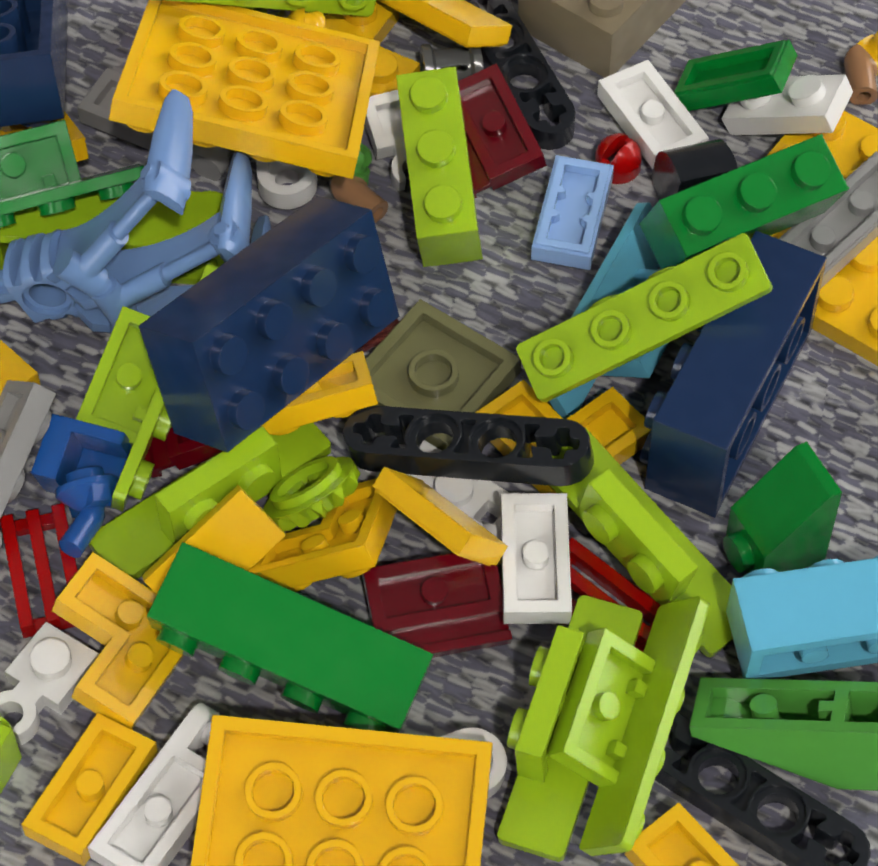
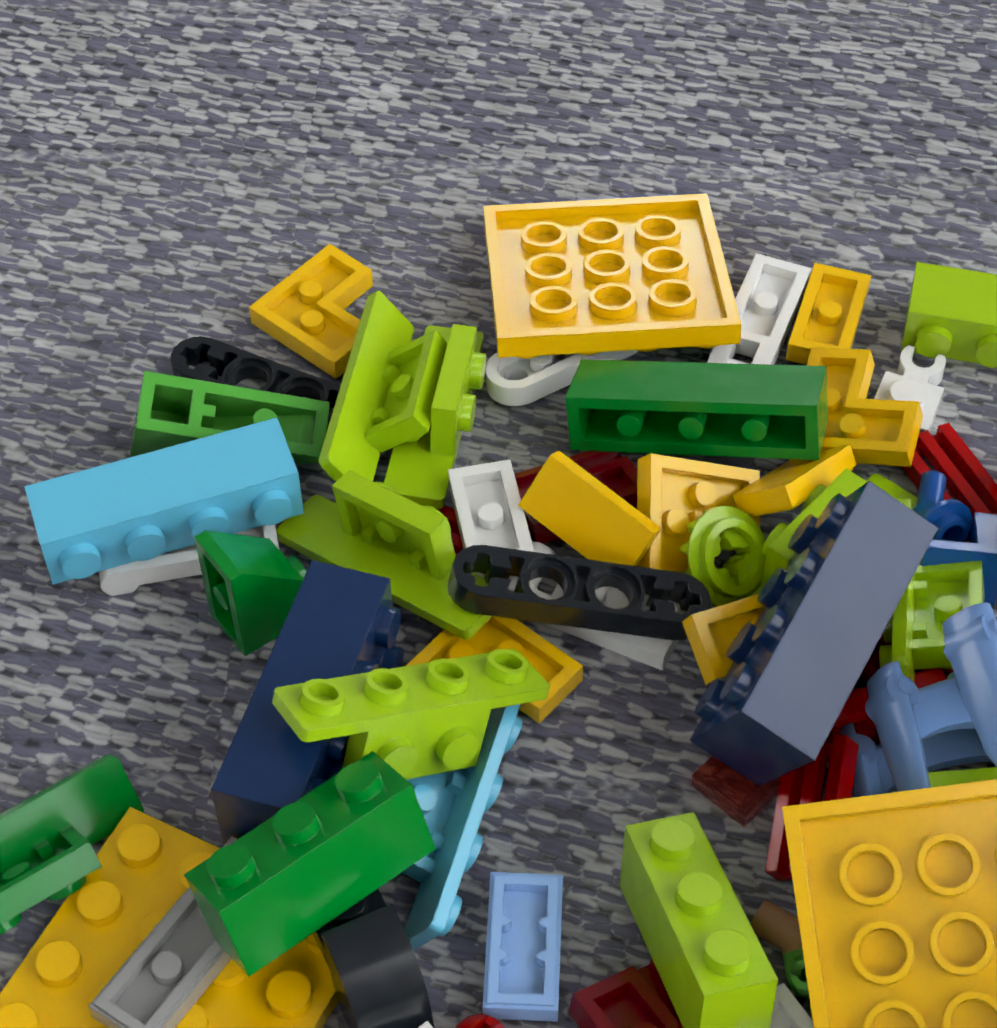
camera: 170 degrees right, 5 degrees down
olive plate [366,299,521,451] -> none

